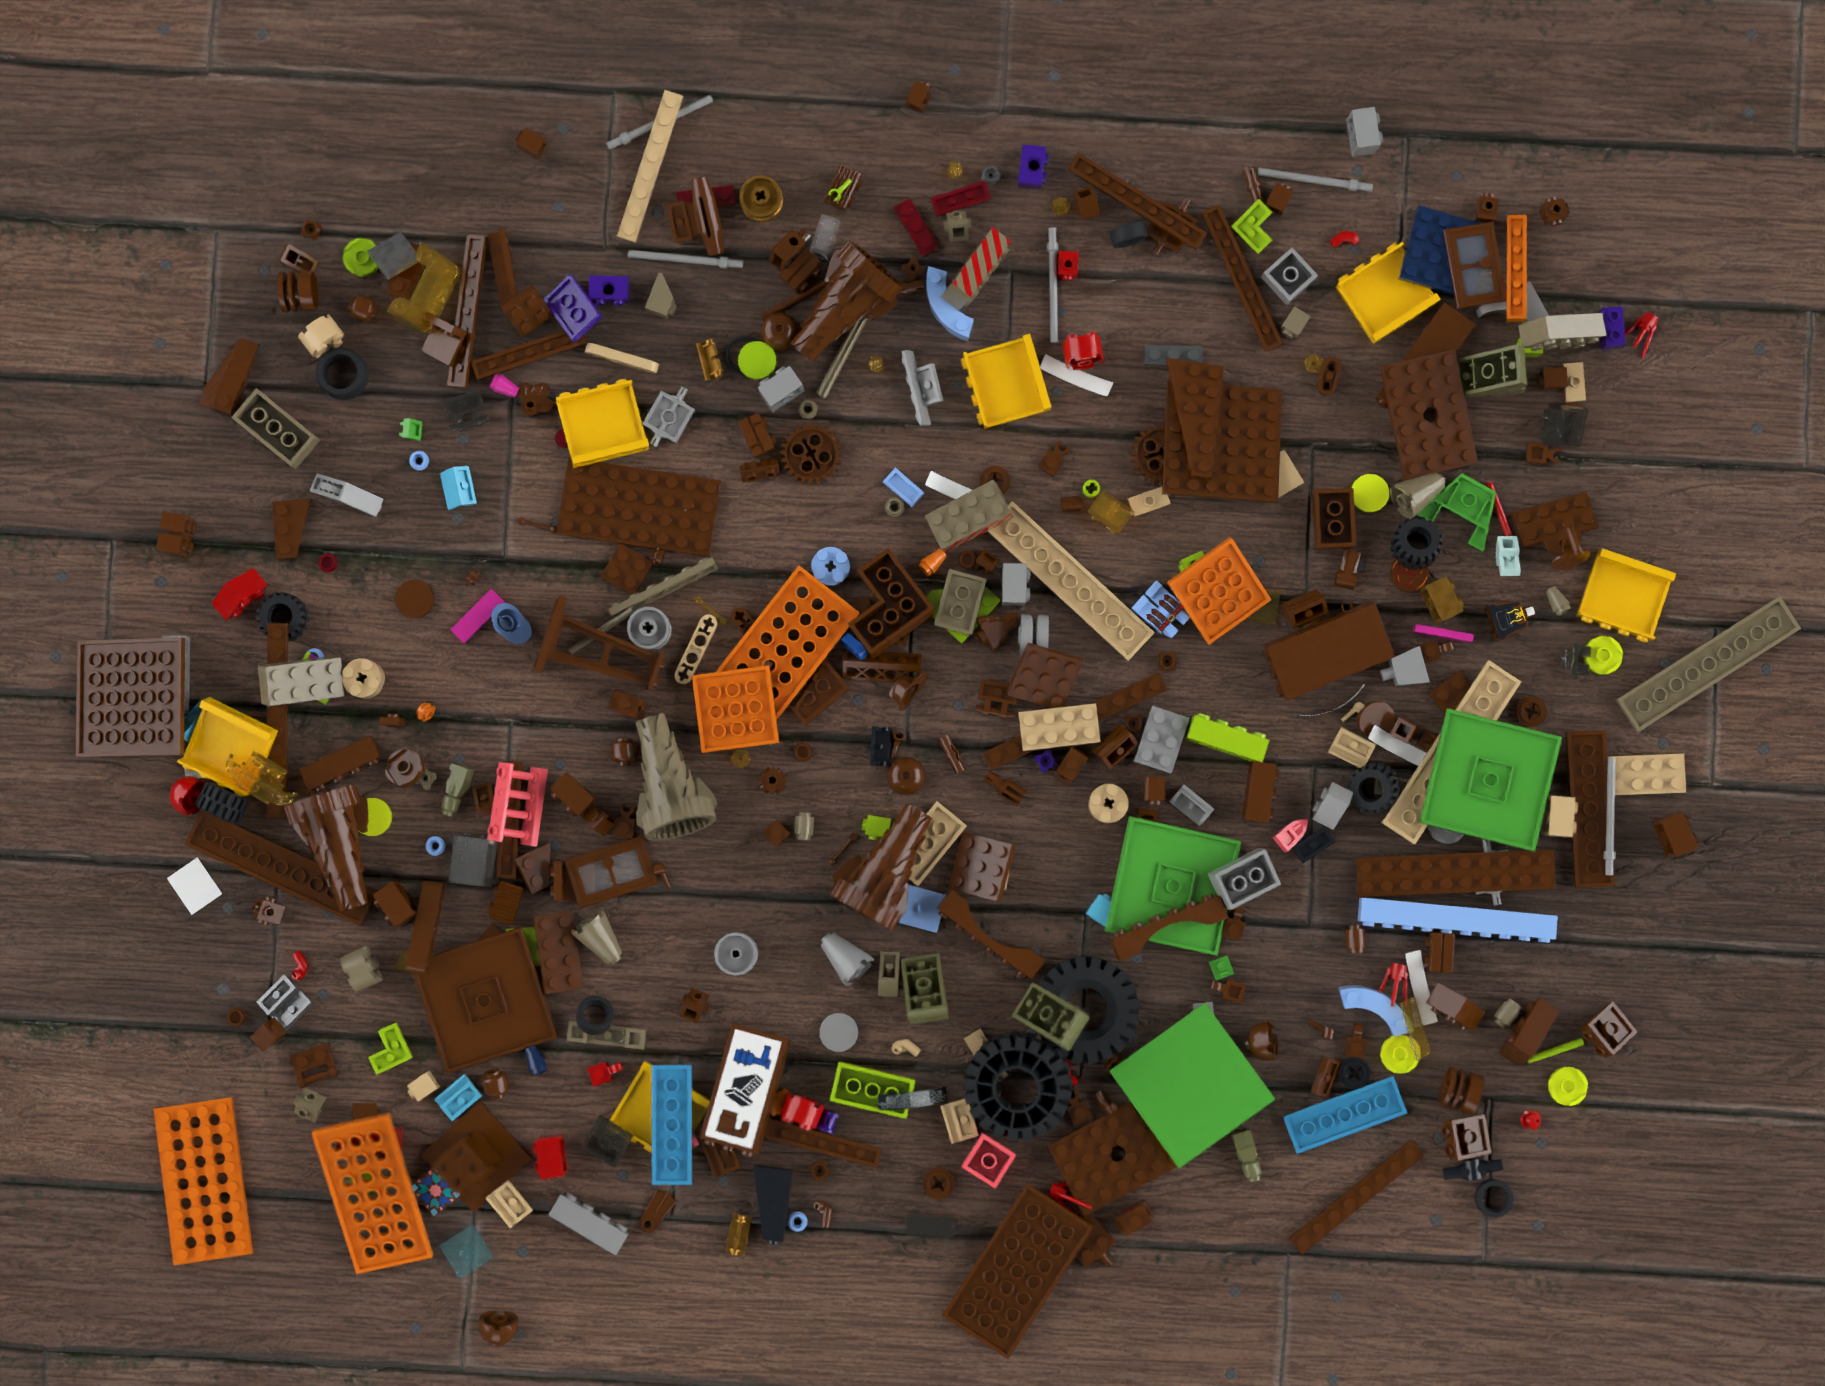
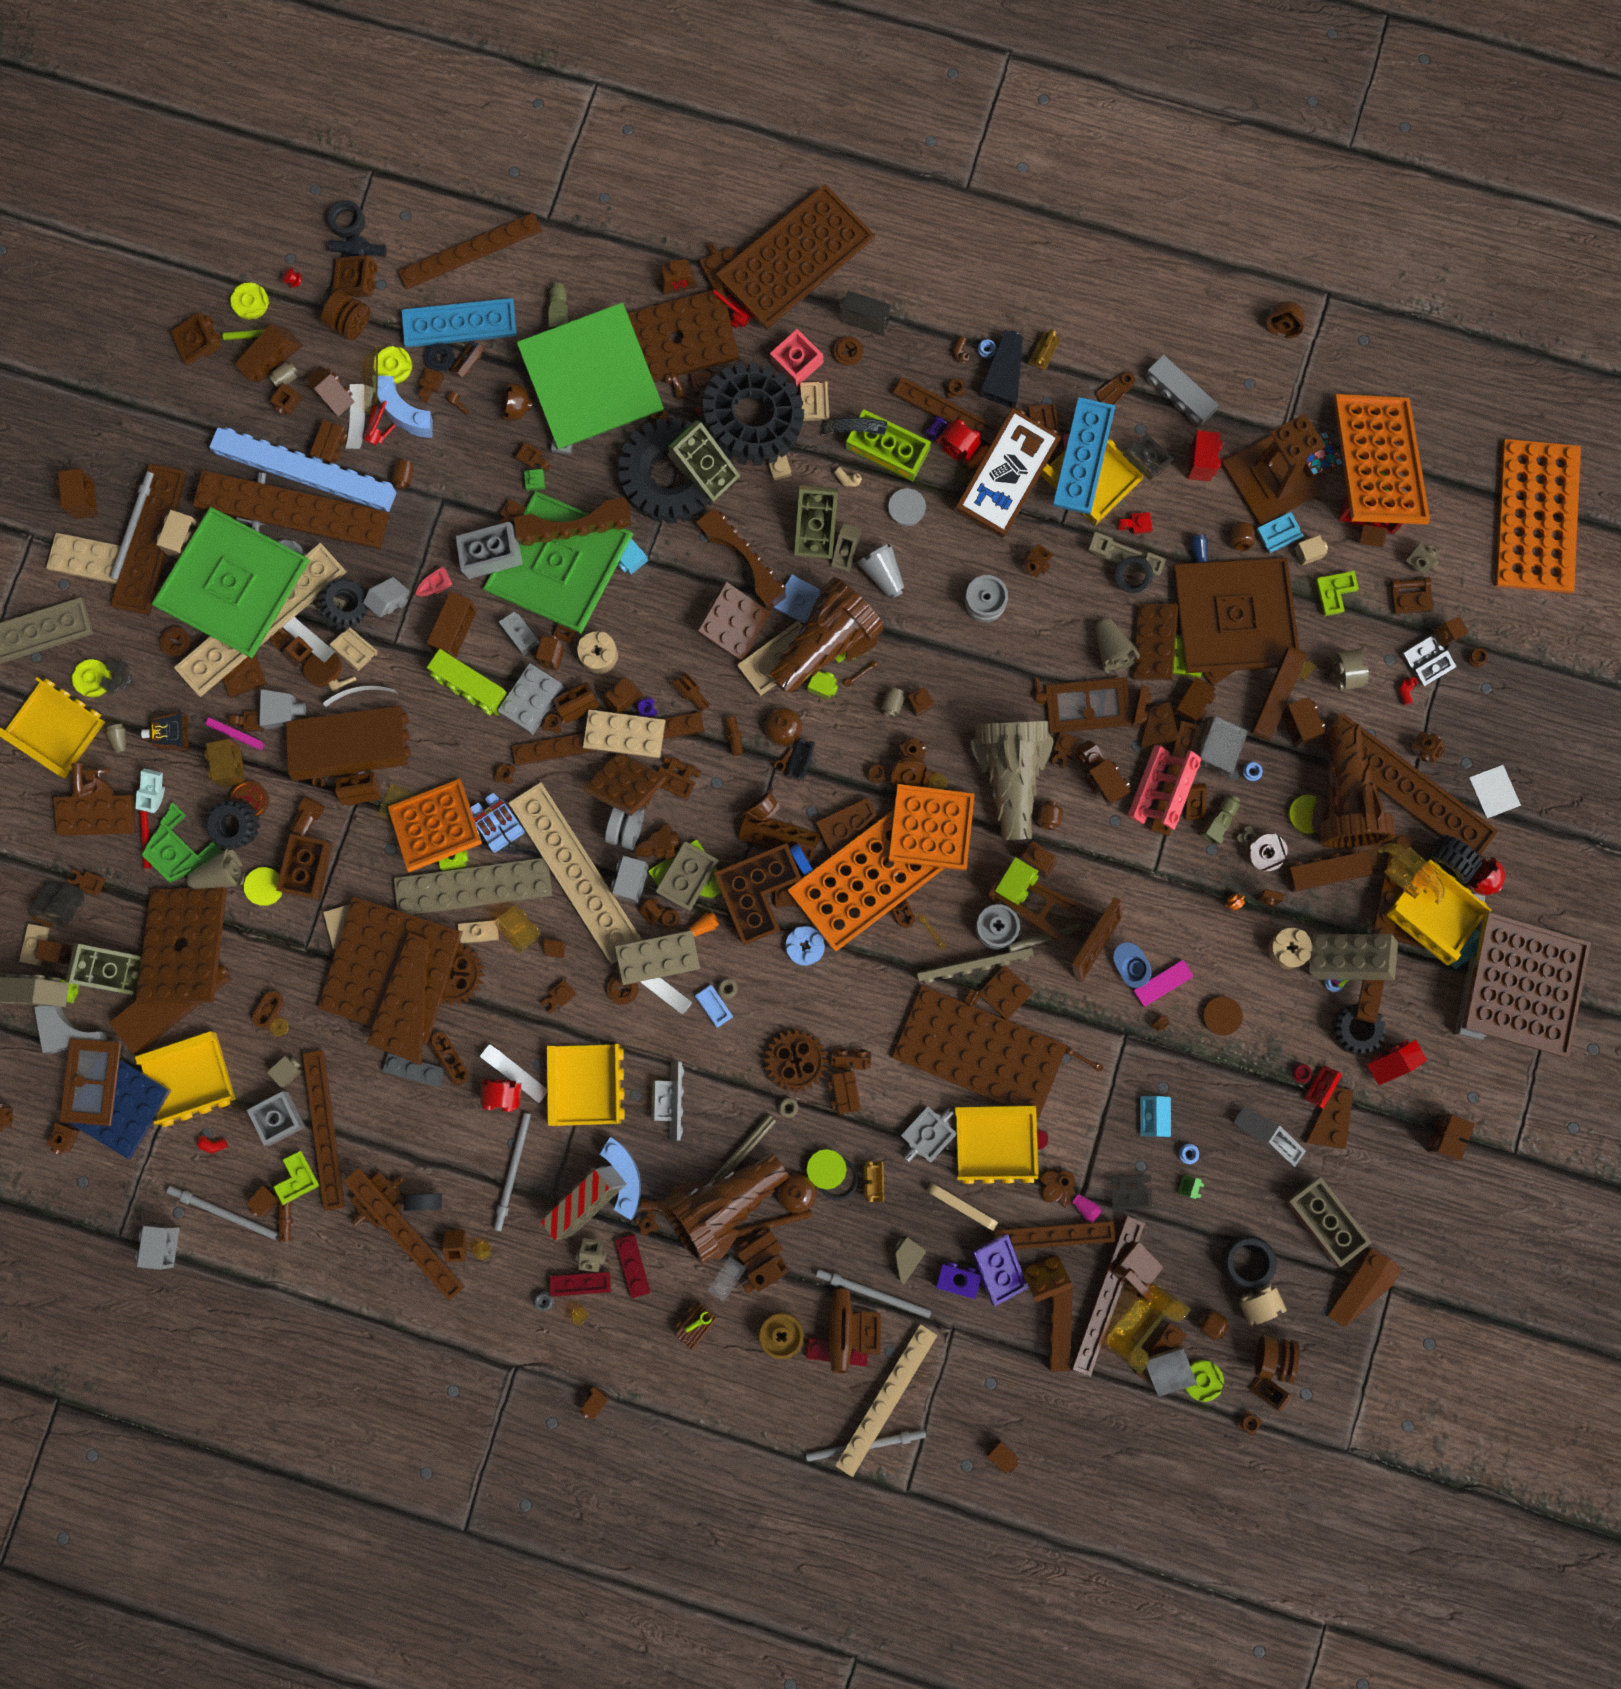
camera: 165 degrees left, 5 degrees down
clear light blue plate [439,1224,494,1279] -> none
tan plate [486,1179,533,1228] -> none
tan beam [675,614,718,685] -> none
light grey brick [758,366,804,413] -> none
clear yellow plate [869,355,884,374] -> none
dark purple brick [1018,144,1049,189] -> none
red brick [1057,251,1078,281] -> none
lime bush [1082,480,1100,498] -> none
black plate [1292,826,1336,864] -> none
orange plate [1507,215,1527,322] -> none
none -> reddish brown brick [270,383,303,415]
none -> dark tan plate [394,858,553,915]
none -> reddish brown beam [429,1032,469,1086]
none -> reddish brown tile [890,757,929,788]
none -> lime brick [995,857,1039,905]
none -> red plate [1305,1065,1342,1109]

